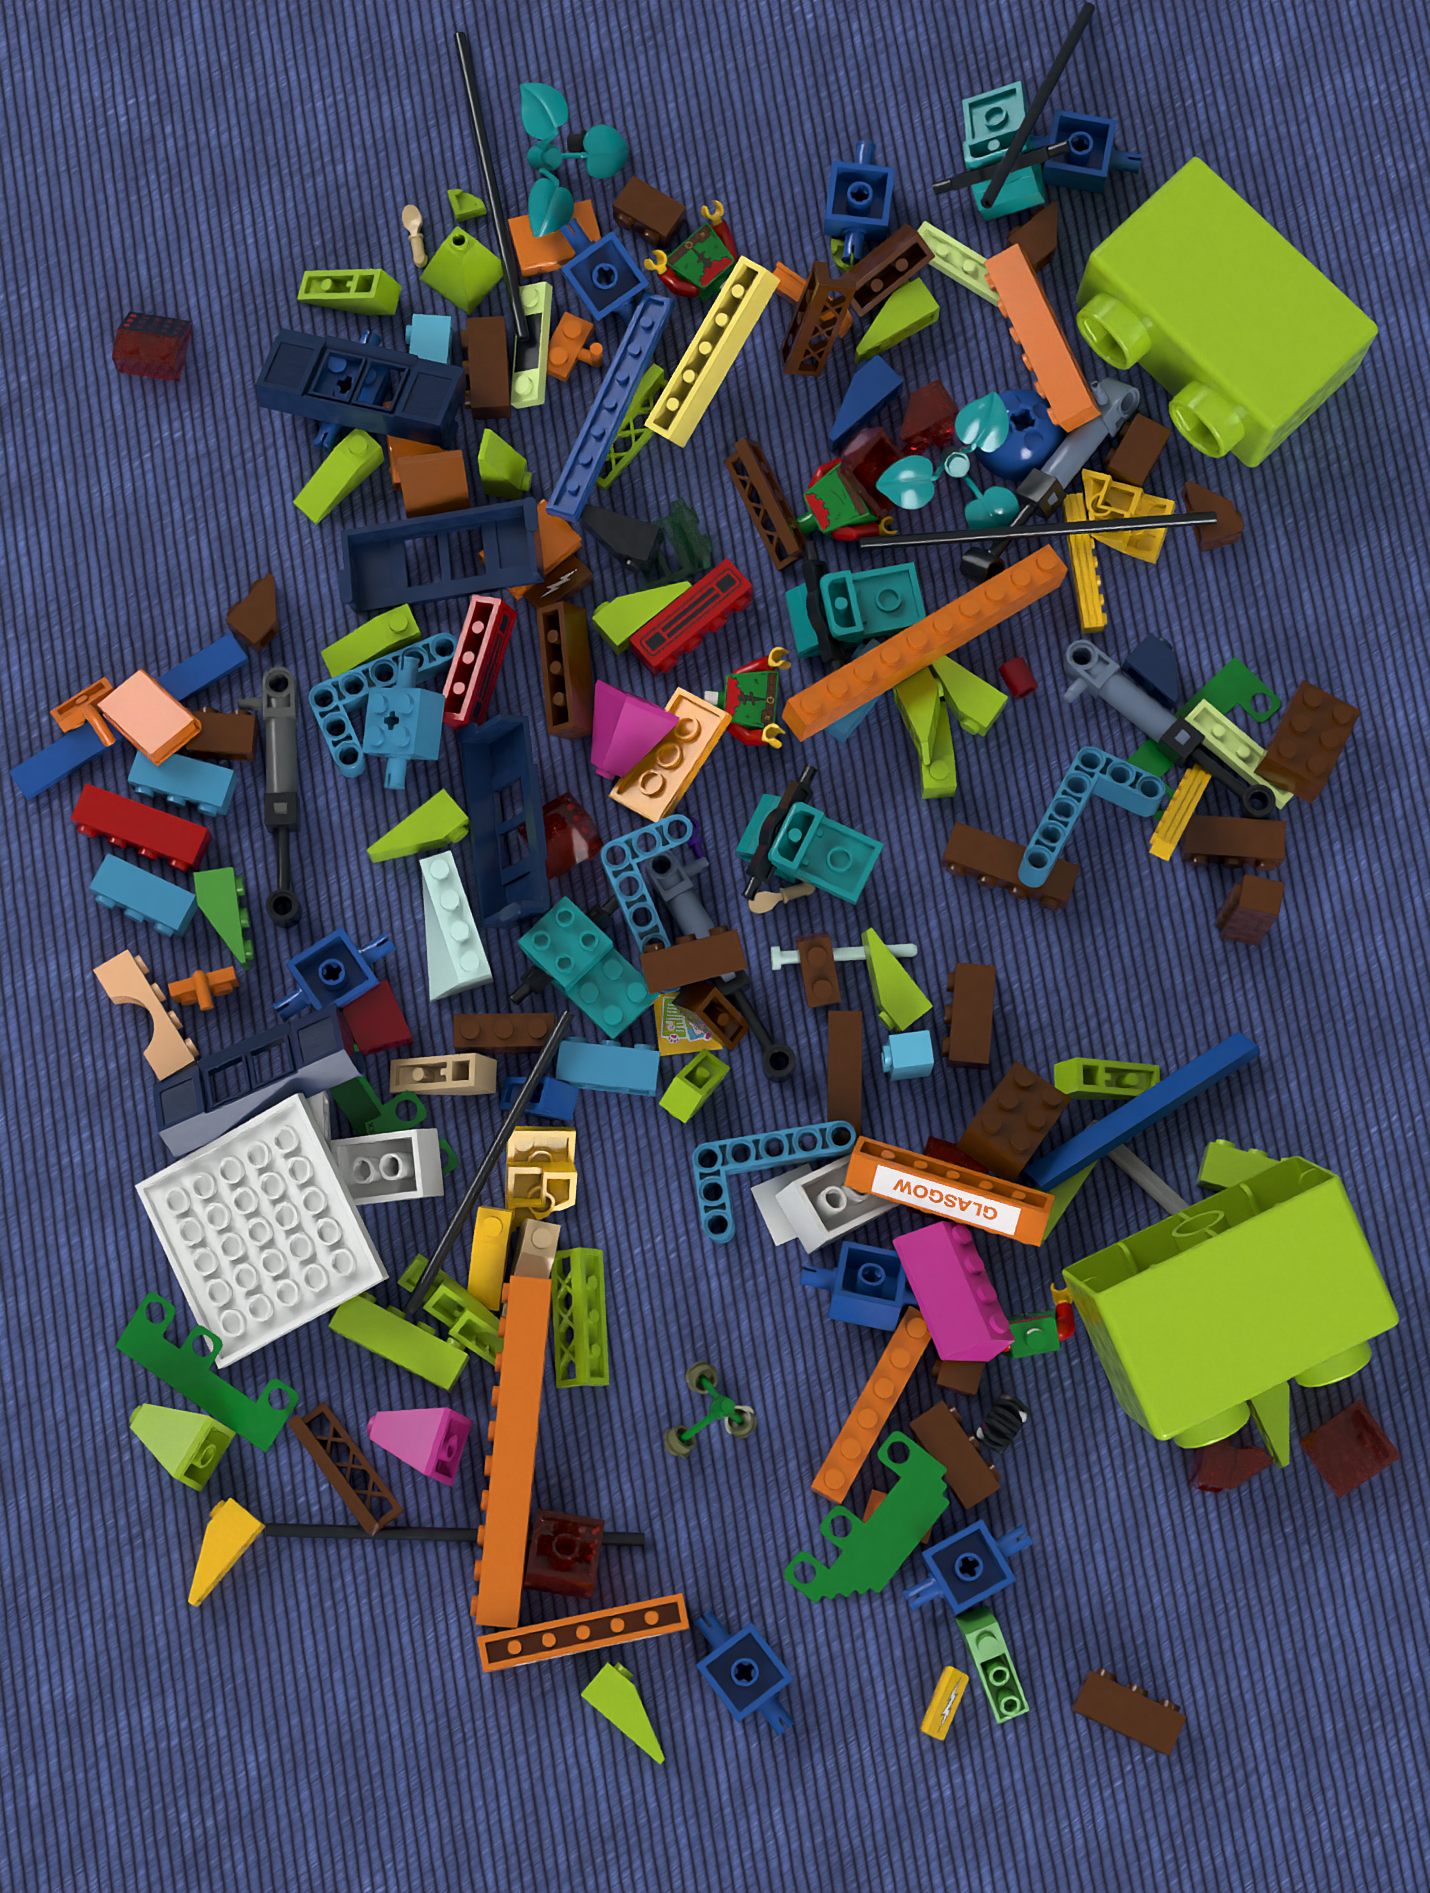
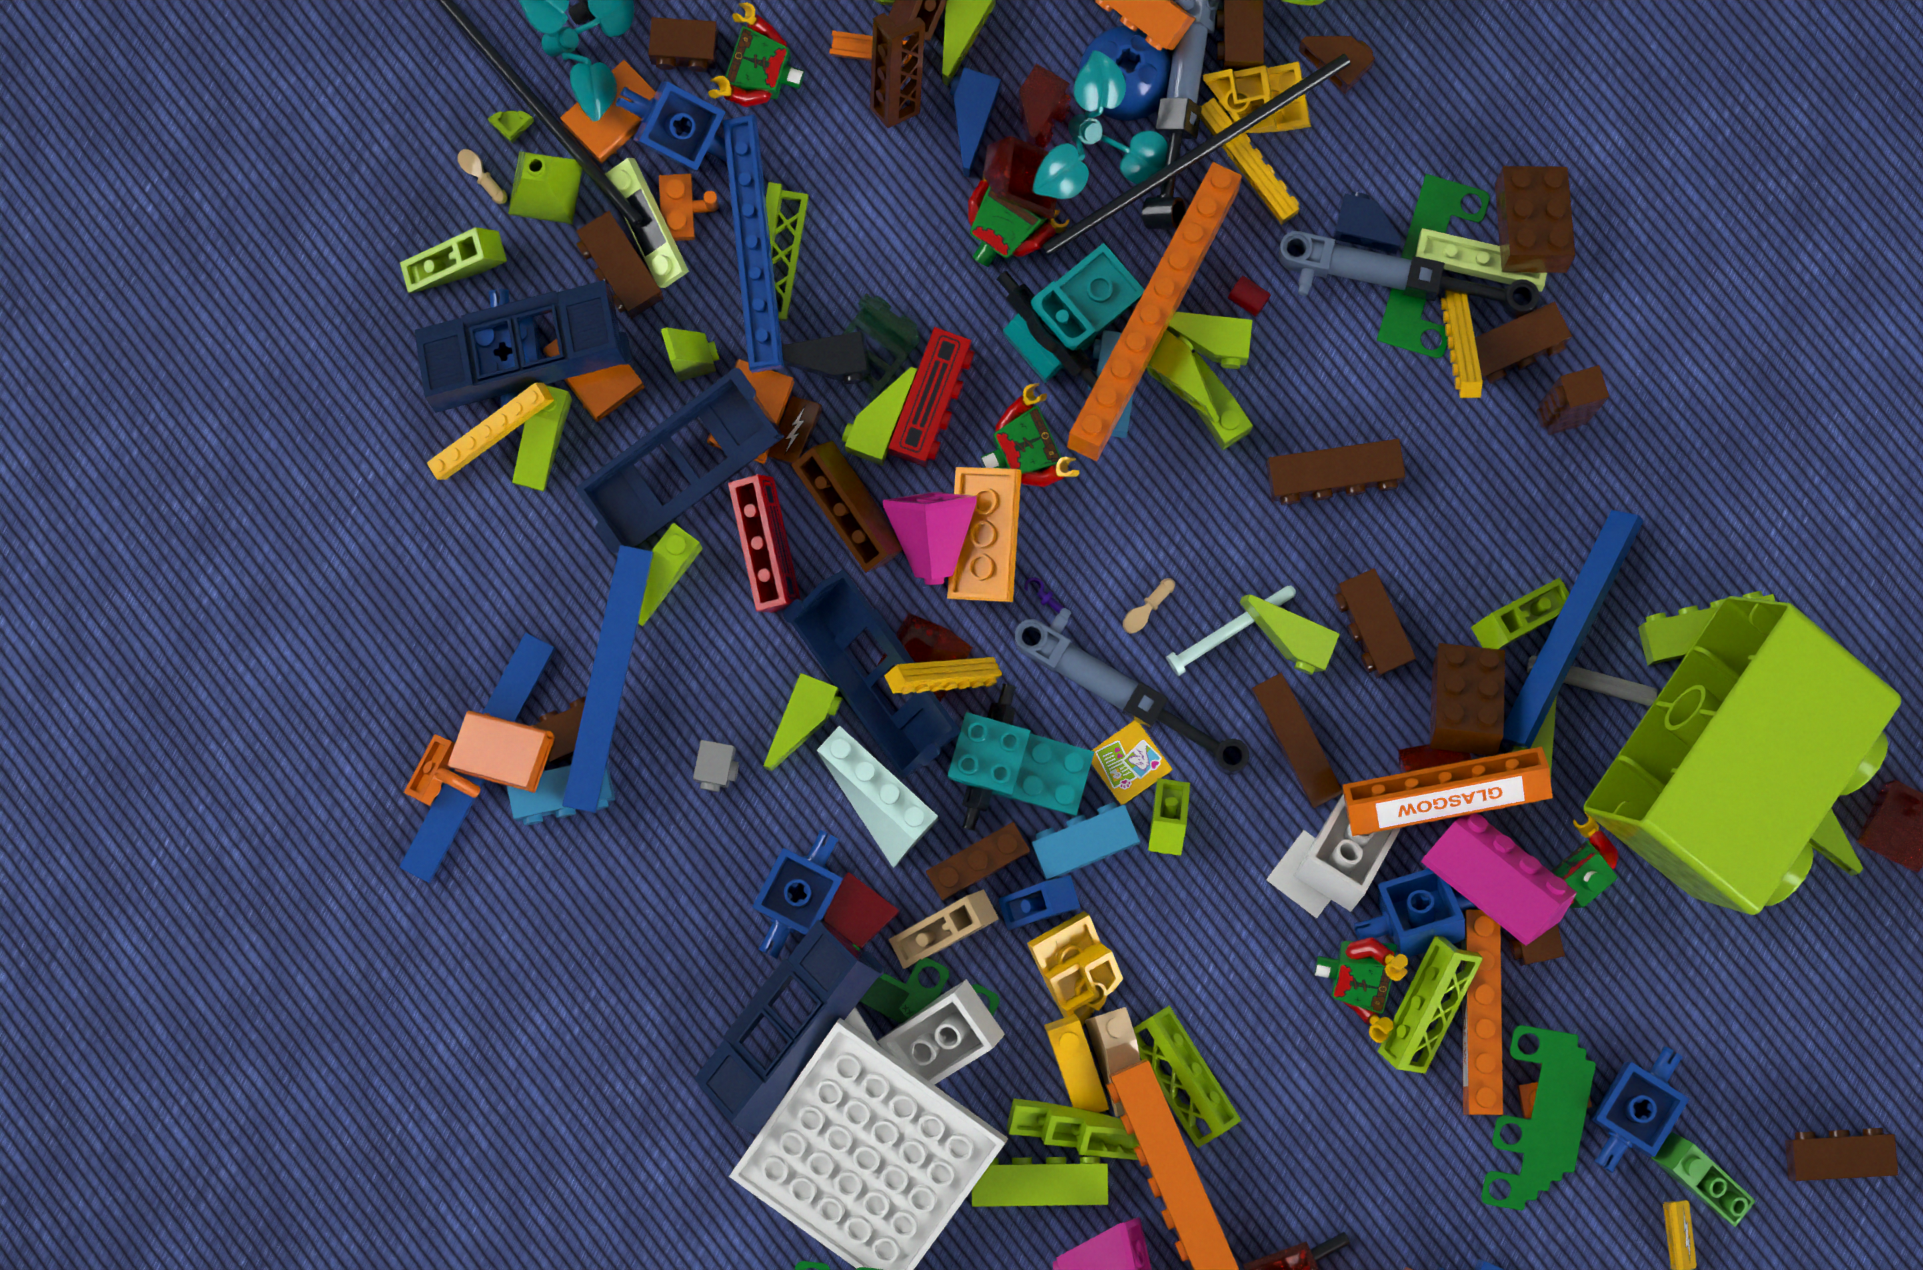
camera: 25 degrees left, 5 degrees up
red brick [70,783,212,873] -> none
dark azure brick [89,853,199,937] -> none
light nougat arch [93,949,200,1082] -> none
clear red slope [112,311,193,382] -> none
orange plate [168,966,240,1011] -> none
bright green slope [193,867,254,970] -> none
reddish brown slope [226,573,280,654] -> none
piece [238,667,302,928] -> none
dark azure beam [308,633,458,778] -> none
dark azure brick [362,656,445,790] -> none
dark orange slope [397,450,471,519] -> none
medium azure brick [403,314,453,373] -> none
black piece [403,1010,575,1315] -> none
dark azure beam [600,814,693,993] -> none
reddish brown brick [638,925,747,994] -> none
light yellow brick [644,255,780,448] -> none
olive plant [664,1361,757,1458] -> none
reddish brown slope [672,981,750,1051] -> none
dark azure beam [692,1121,858,1243] -> none
reddish brown fence [723,438,807,572] -> none
teal piece [735,764,884,905] -> none
reddish brown brick [794,931,841,1008] -> none
medium azure brick [881,1030,934,1081] -> none
reddish brown brick [907,1401,1002,1512] -> none
black gear [976,1393,1029,1454] -> none
dark azure beam [1018,746,1166,887] -> none
clear red slope [1188,1439,1274,1495] -> none
none -> yellow piece [427,383,554,480]
none -> blue tile [562,545,653,813]
none -> light grey brick [693,740,739,792]
none -> yellow piece [884,657,1002,694]
none -> torso [1314,937,1408,1043]
none -> lime fence [1377,935,1483,1074]

